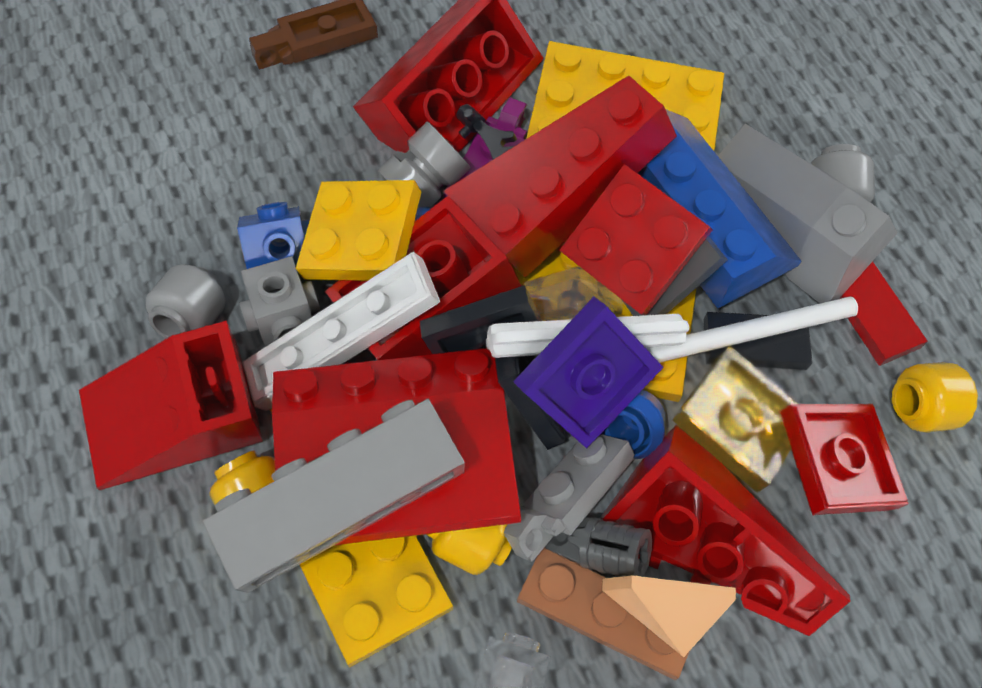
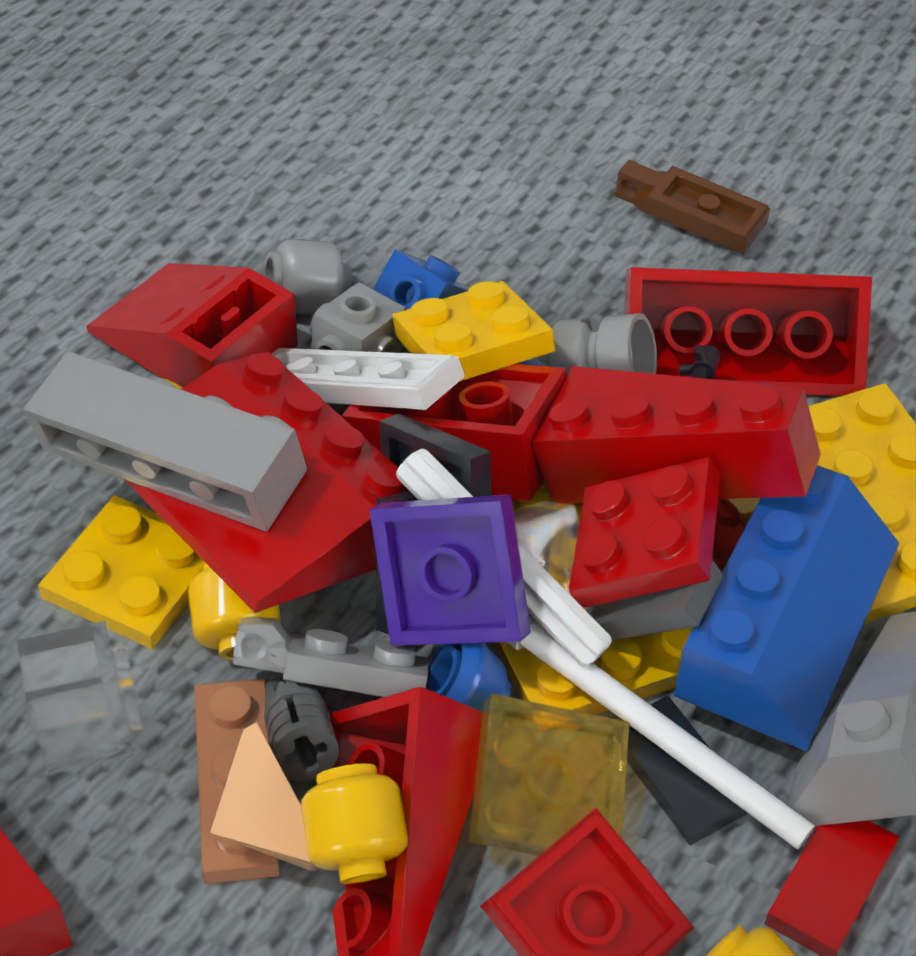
camera: 60 degrees right, 15 degrees down
none -> yellow head [301,764,408,884]

